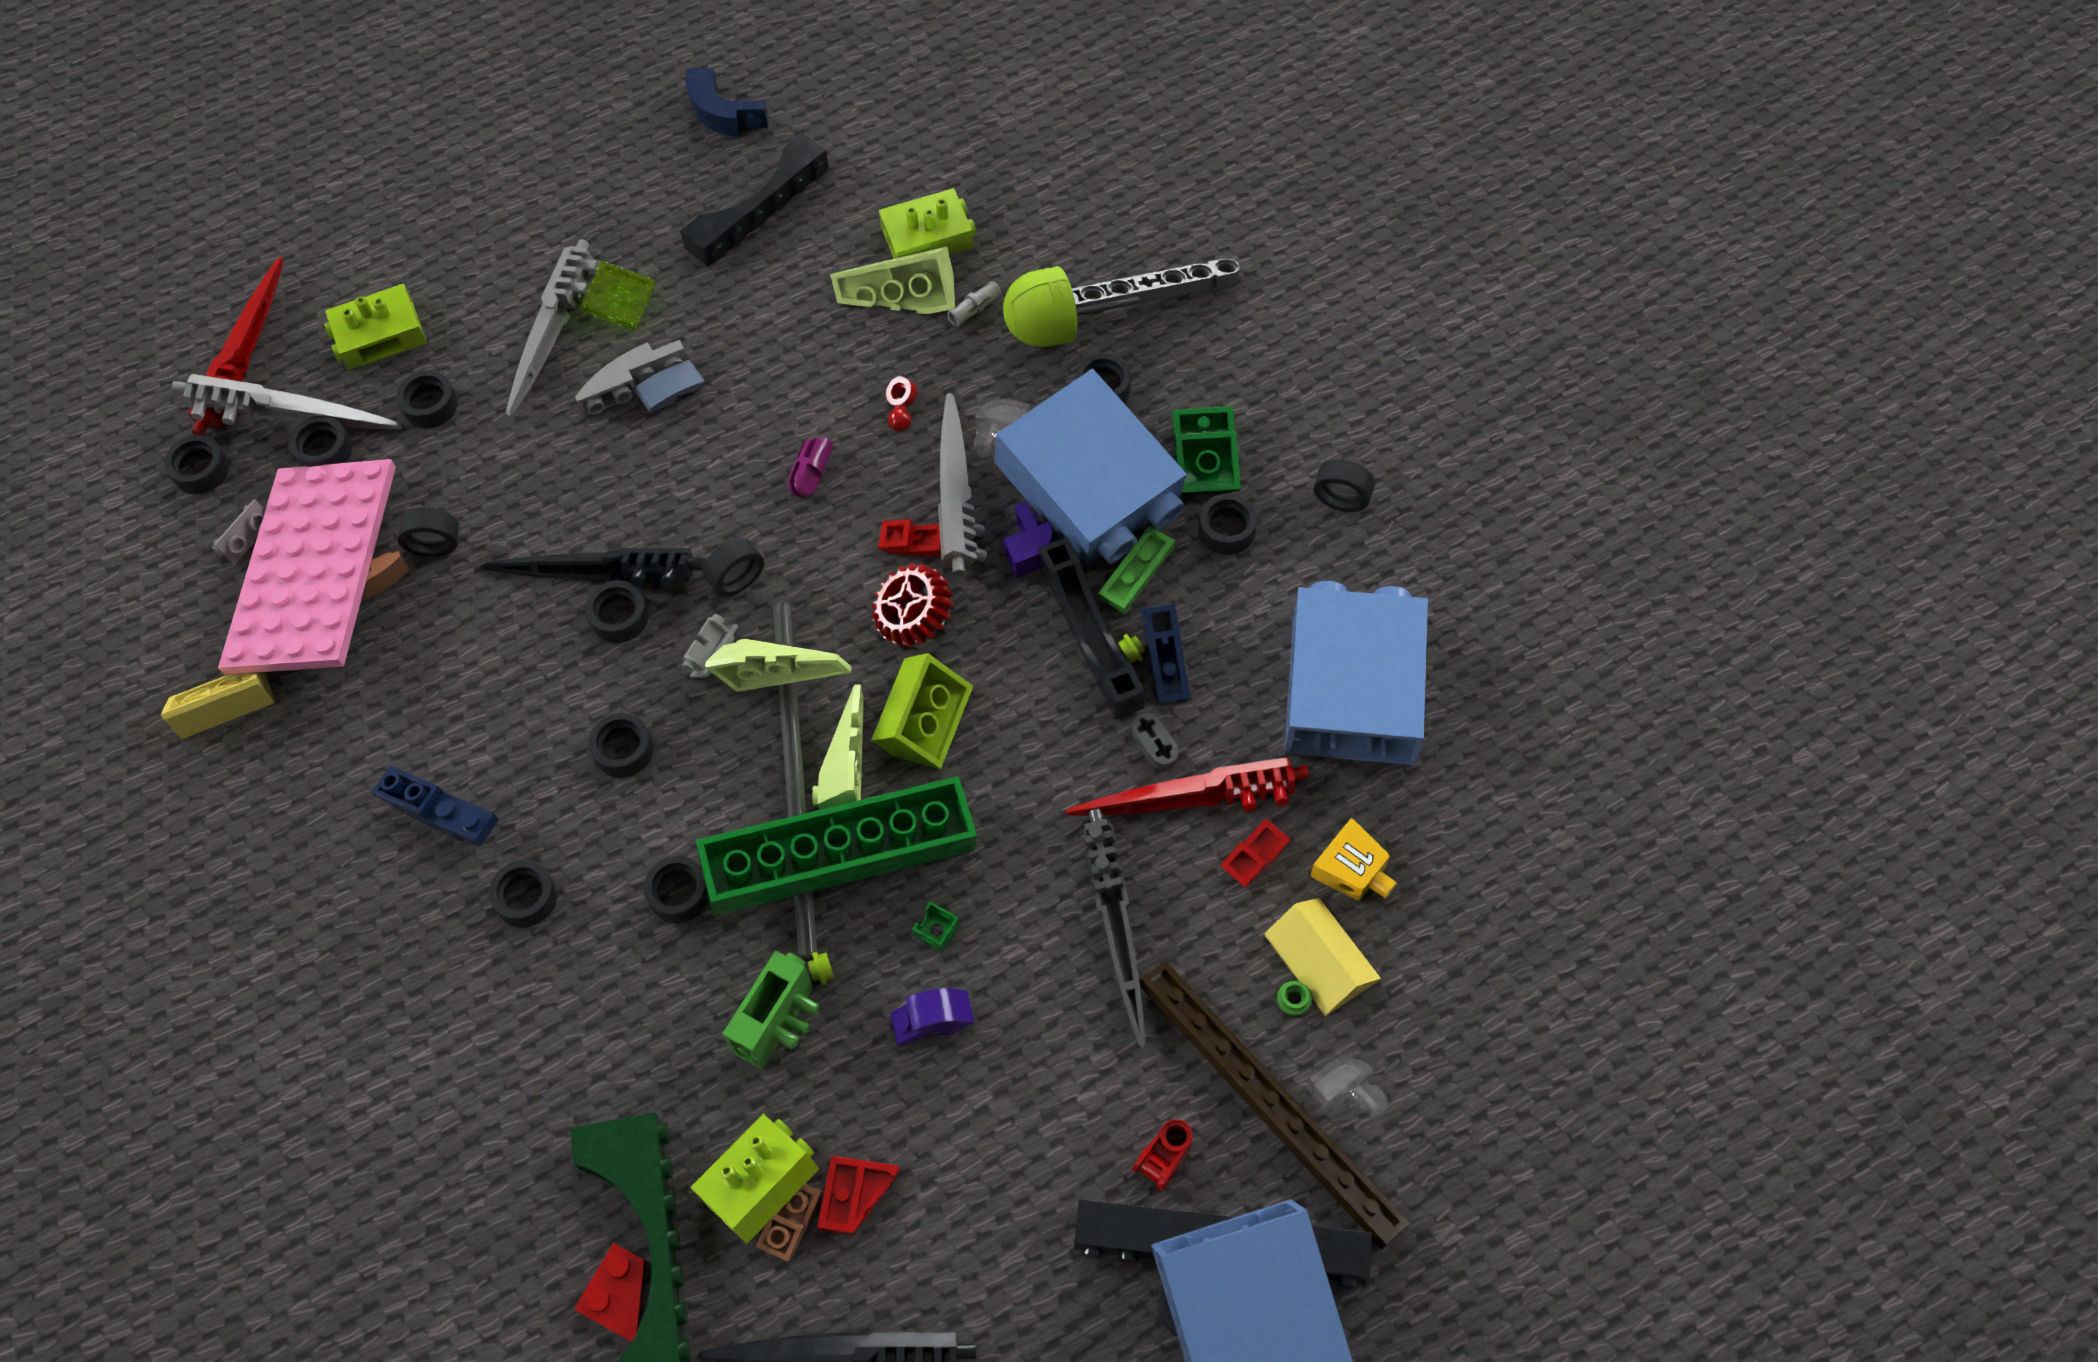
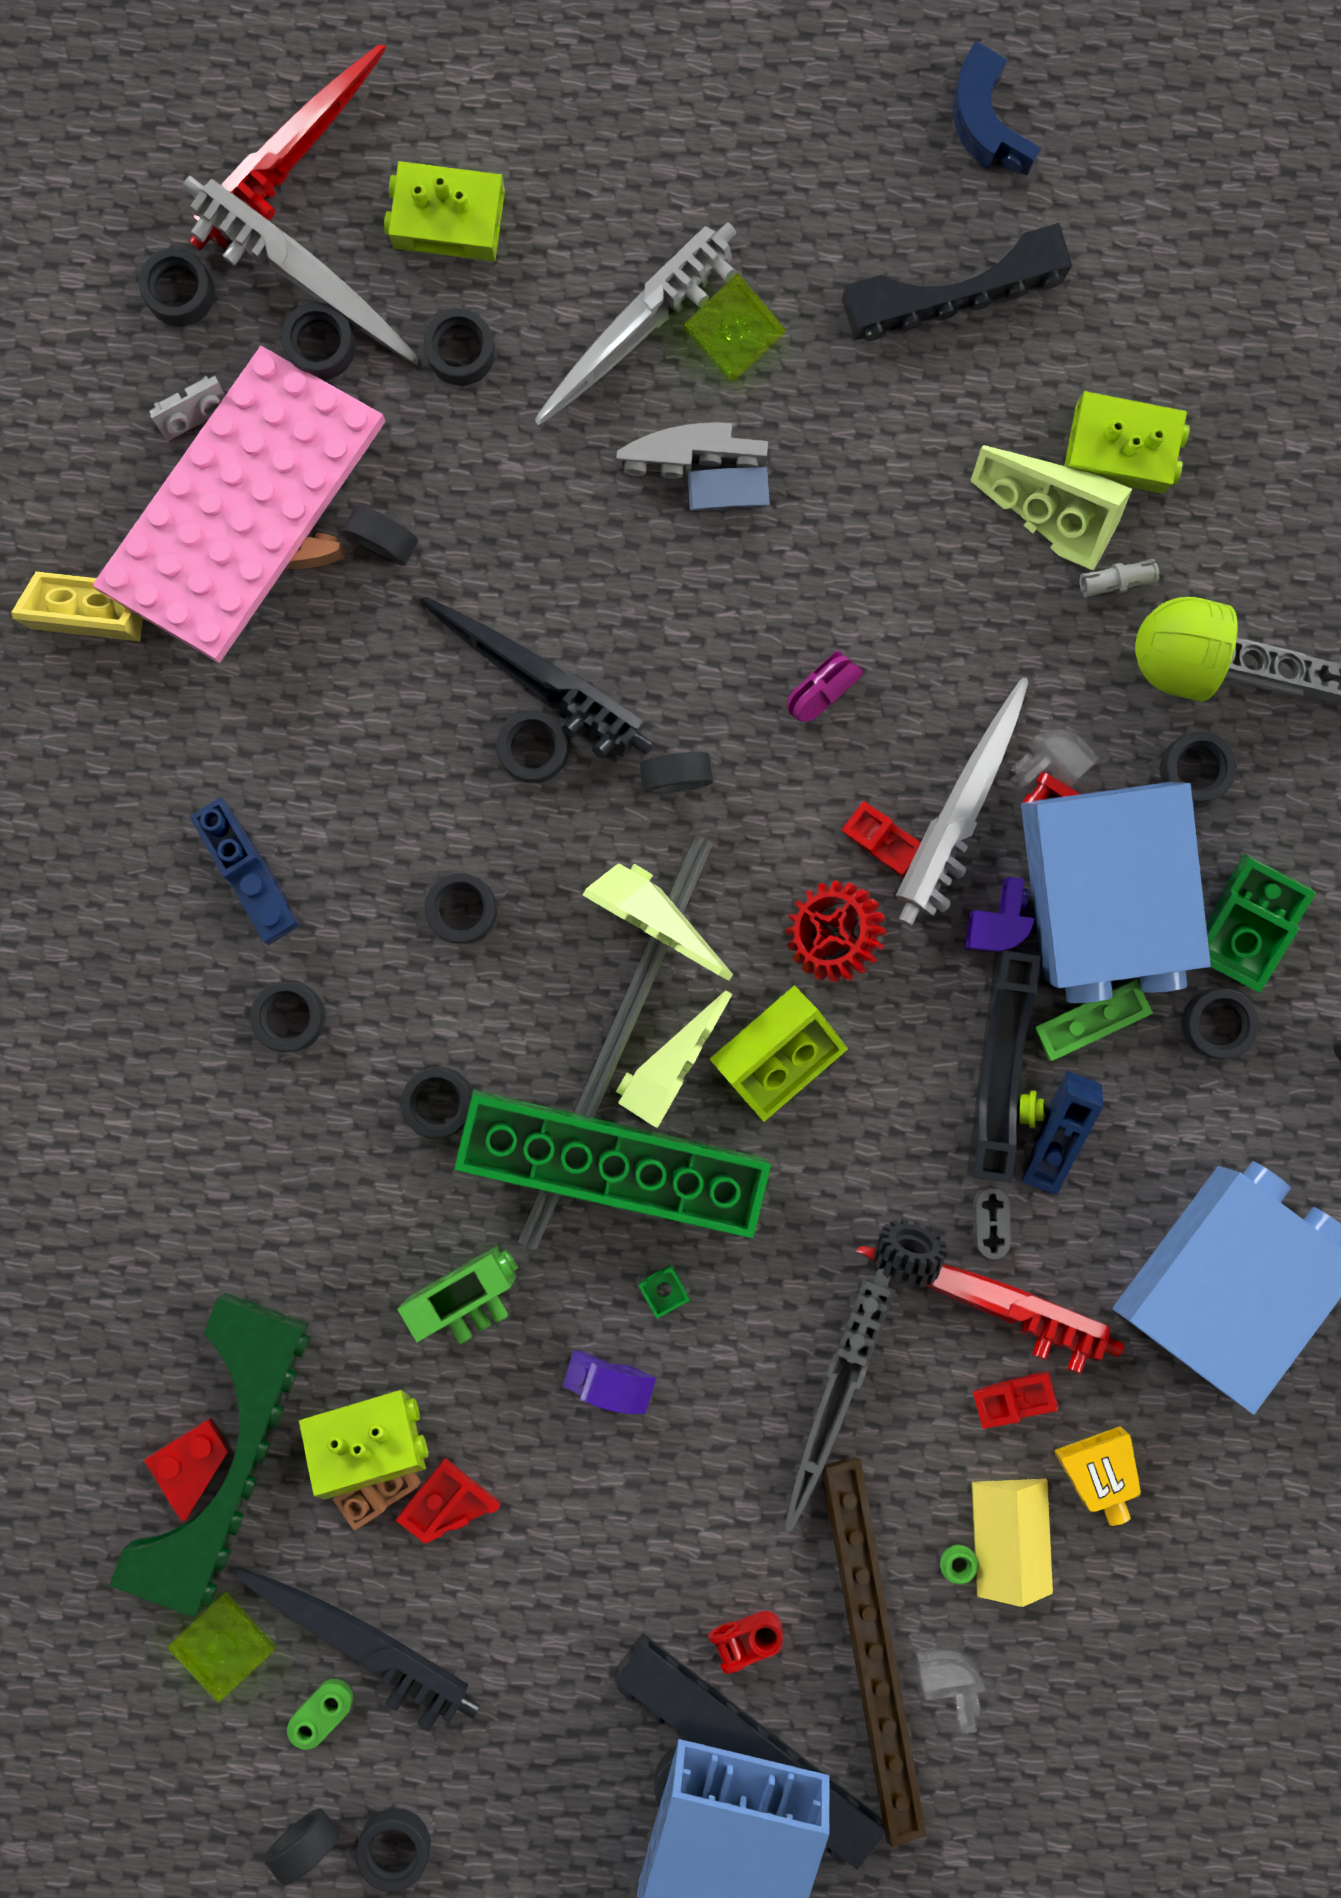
camera: 25 degrees right, 25 degrees up
light grey hinge [682,614,738,679] -> none
lime plate [808,952,834,986] -> none
red plate [886,377,917,432] -> none
none -> black tyre [873,1219,948,1287]

